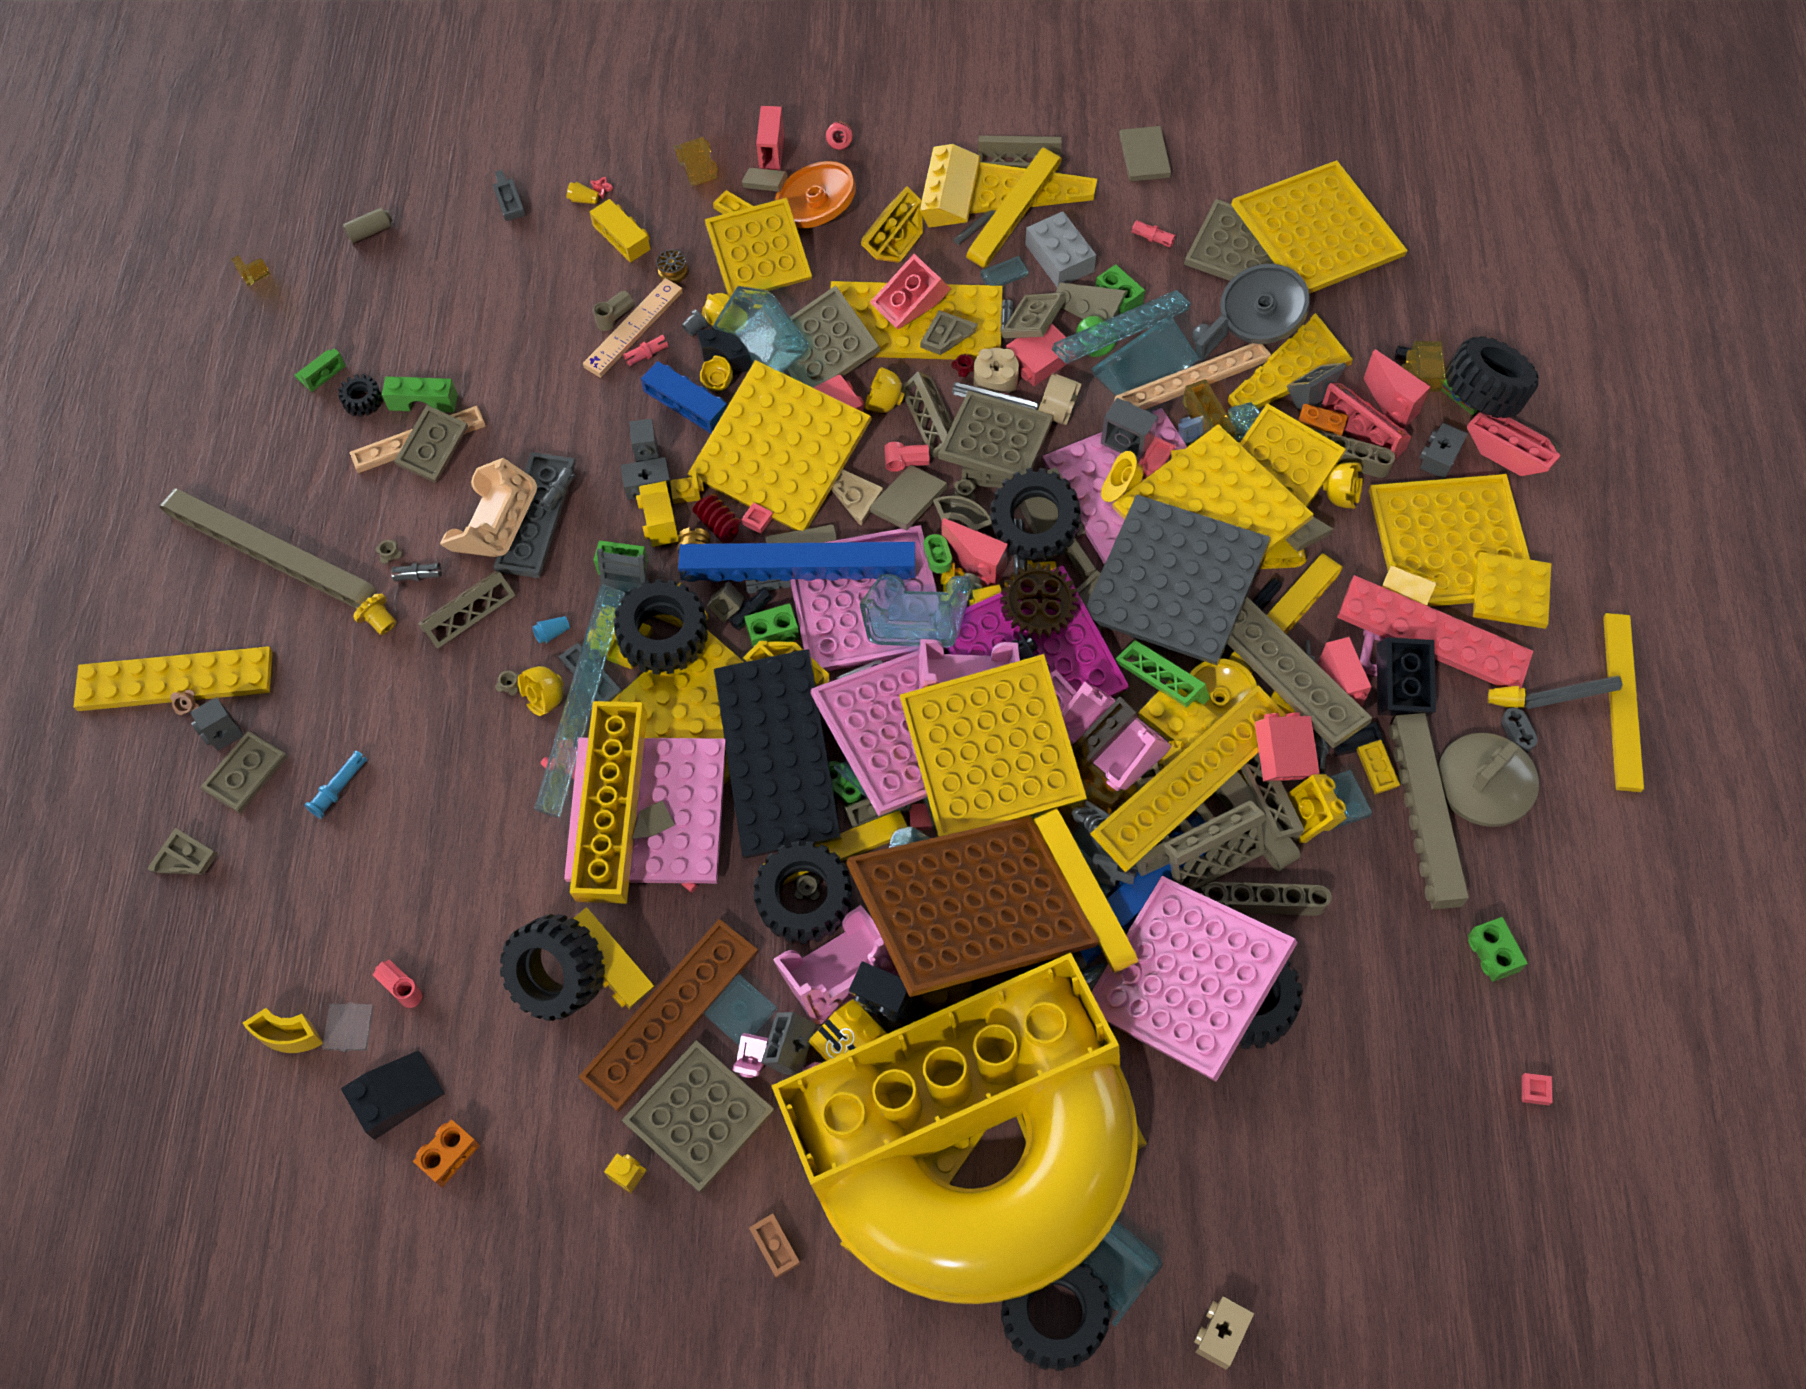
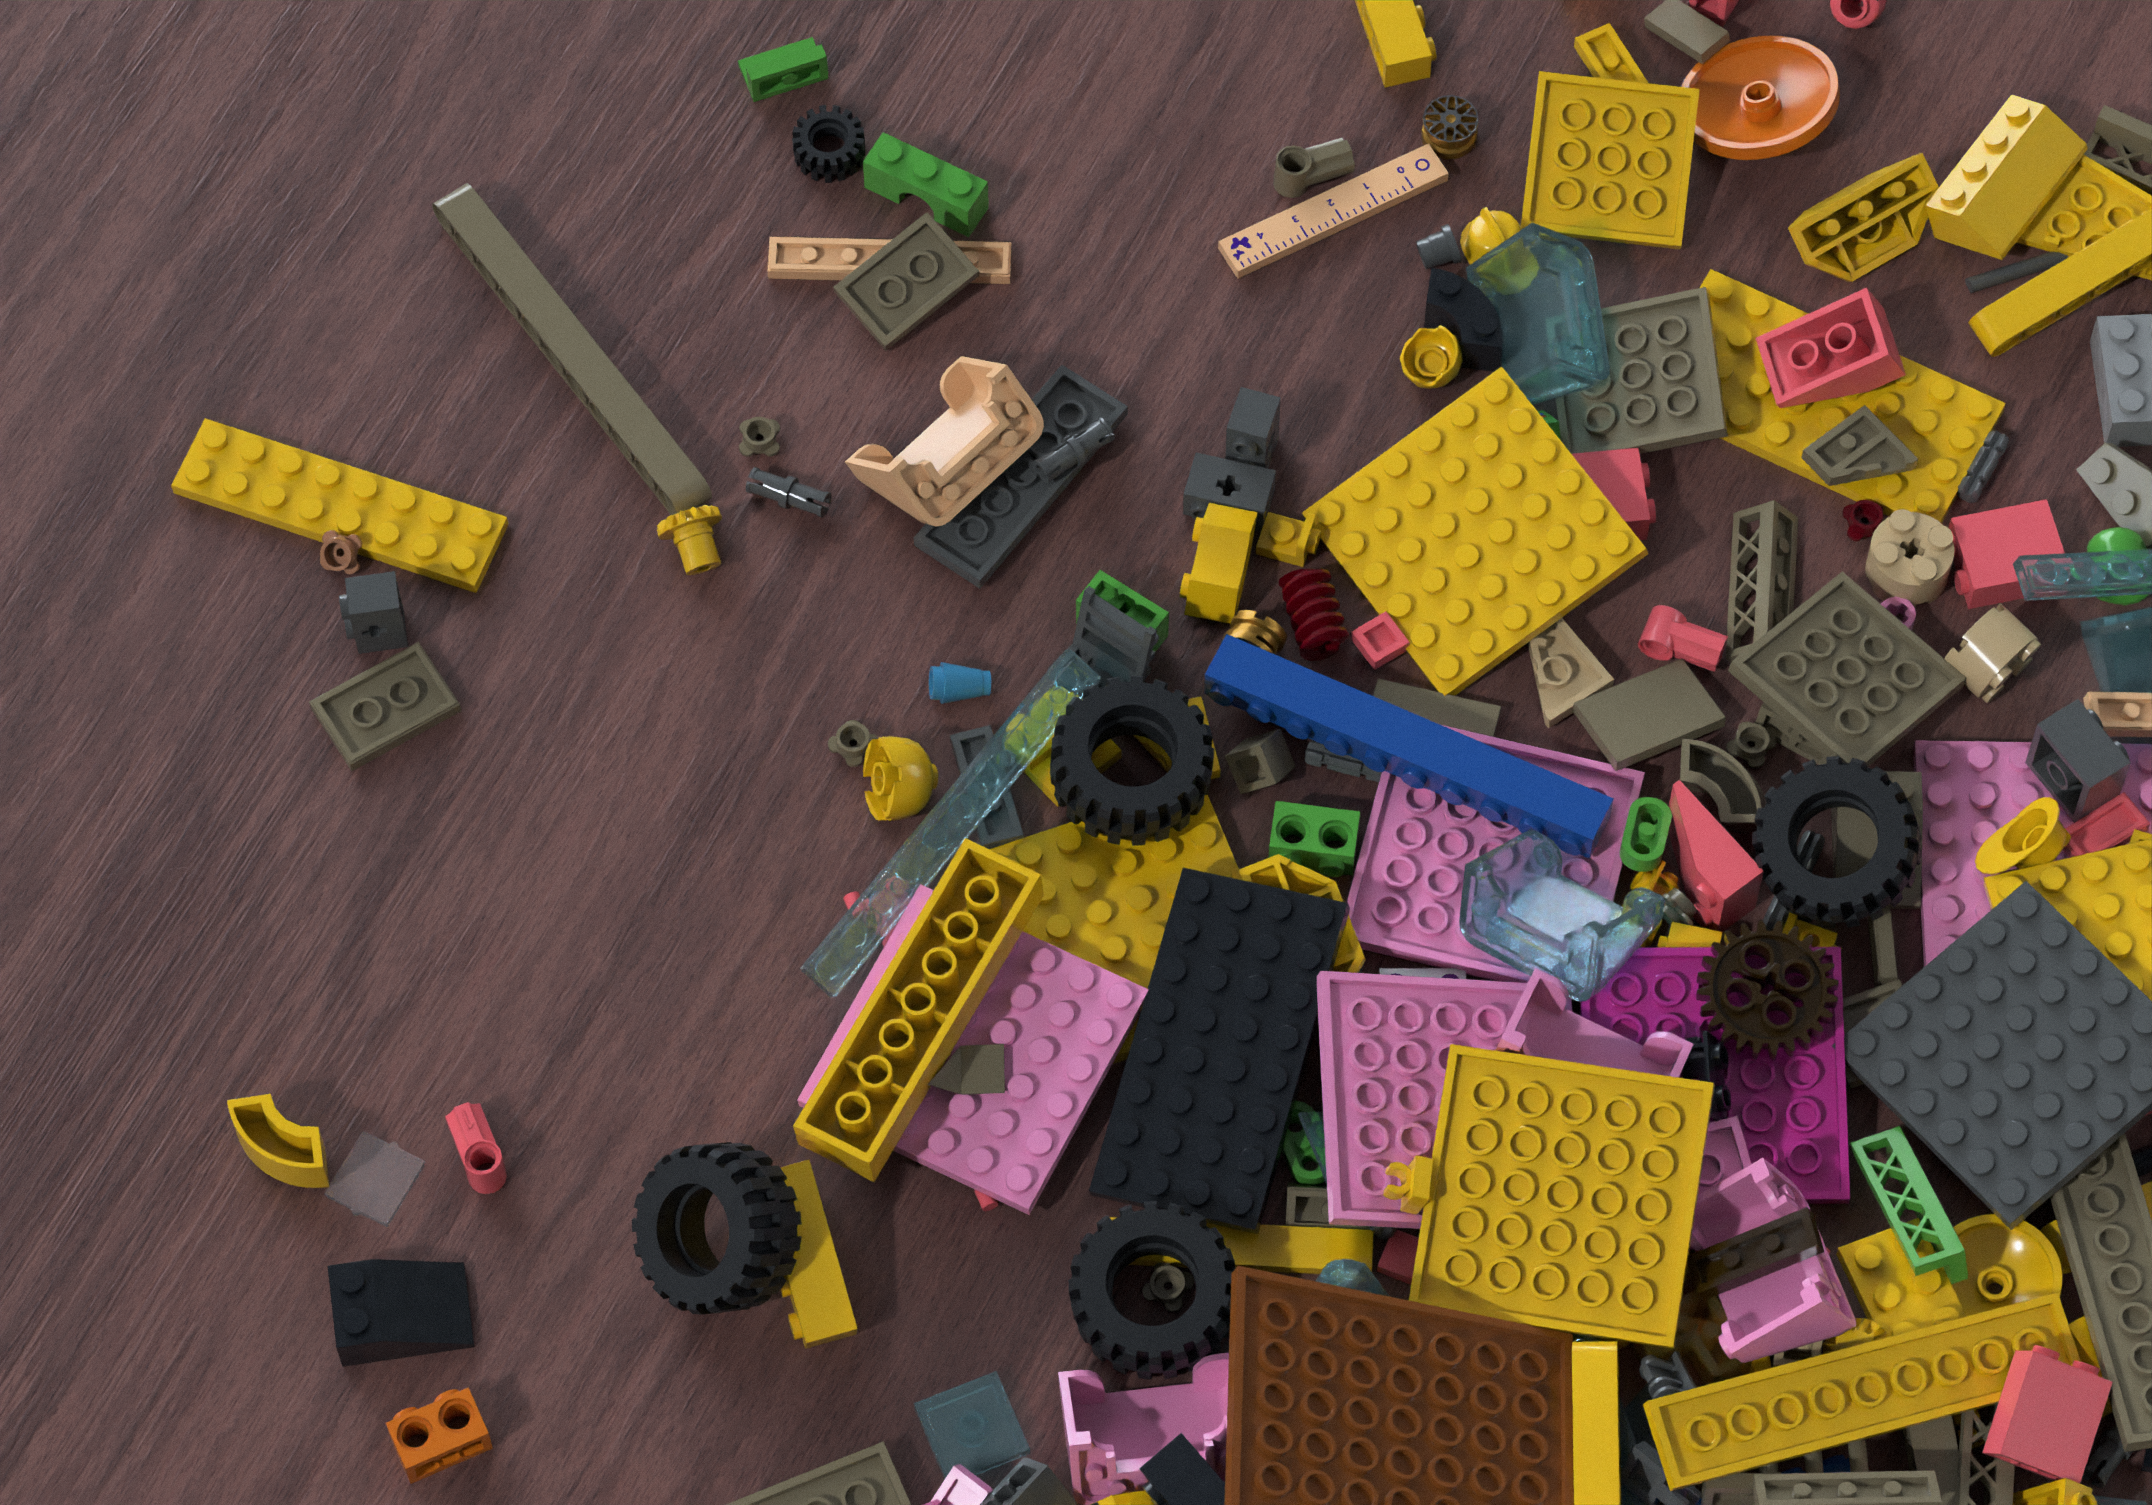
camera: 25 degrees right, 0 degrees up
dark tan wing [147,828,218,875] -> none
dark azure pin [304,750,368,819] -> none
dark tan fence [418,571,515,649] -> none
dark orange plate [578,919,759,1113] -> none
coral pin [623,335,669,366] -> none
blue brick [641,361,727,434] -> none
black pin [729,588,772,631] -> none
yellow cylinder [865,367,904,413] -> none
axle [952,382,1039,410] -> none
clear light blue tile [980,256,1028,286] -> none
dark tan tile [1001,293,1066,338] -> none
none -> yellow tile [1383,1155,1433,1215]

